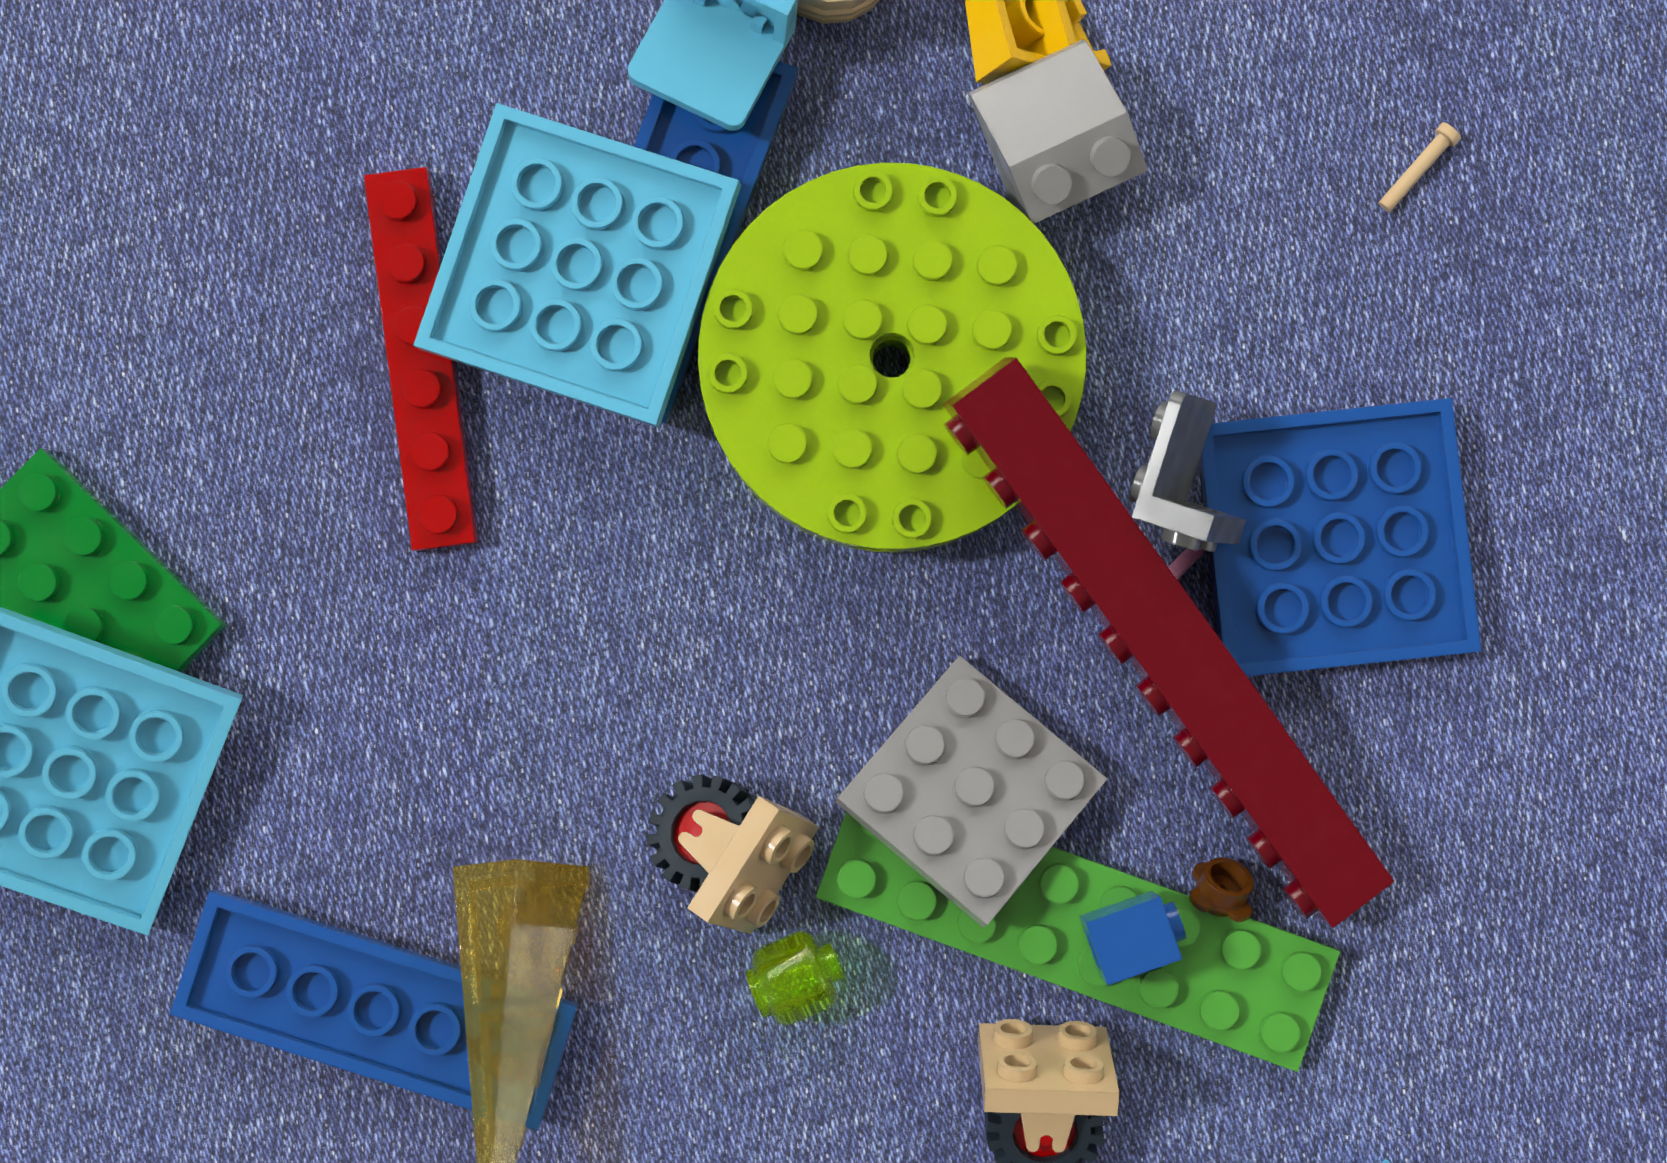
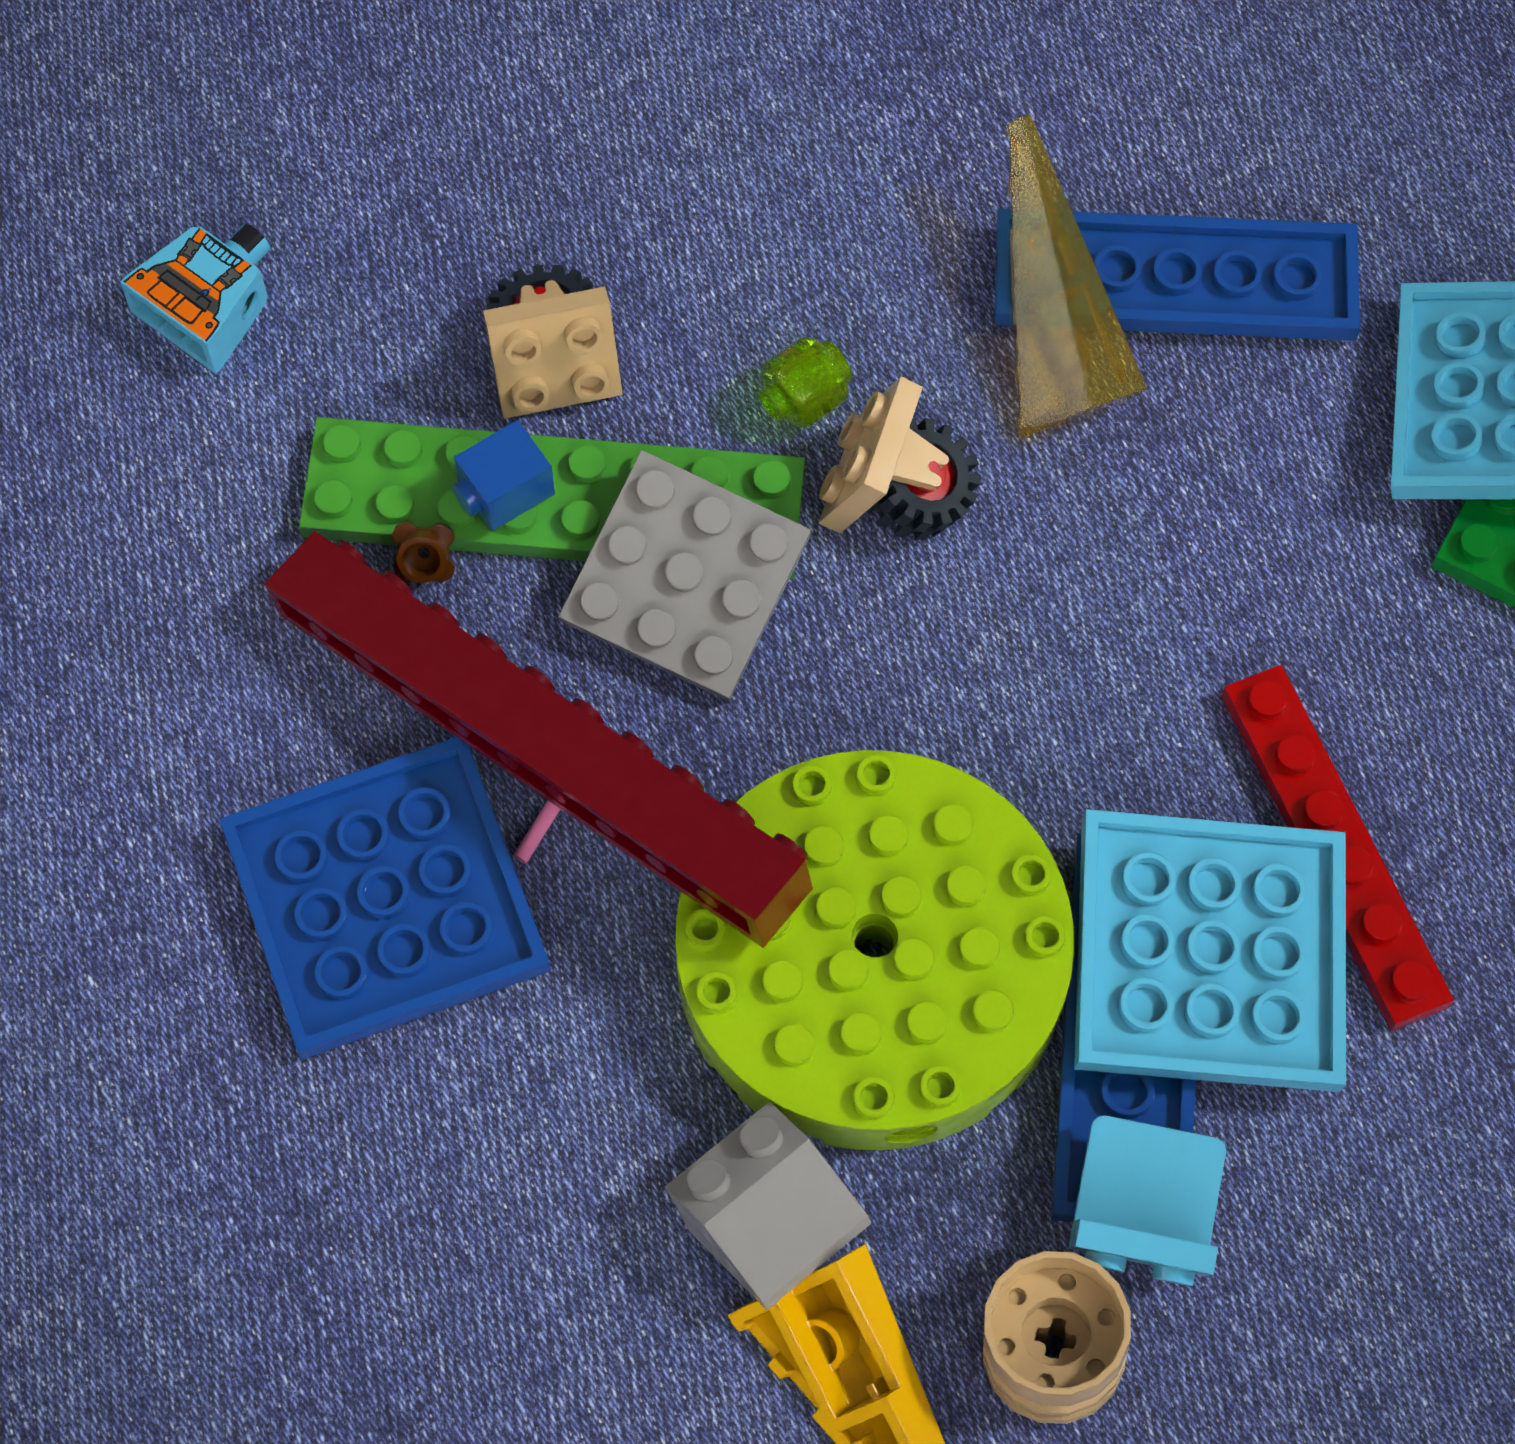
camera: 165 degrees right, 20 degrees down
dark grey bracket [1130,390,1246,552] -> none
tan piece [1378,122,1461,213] -> none

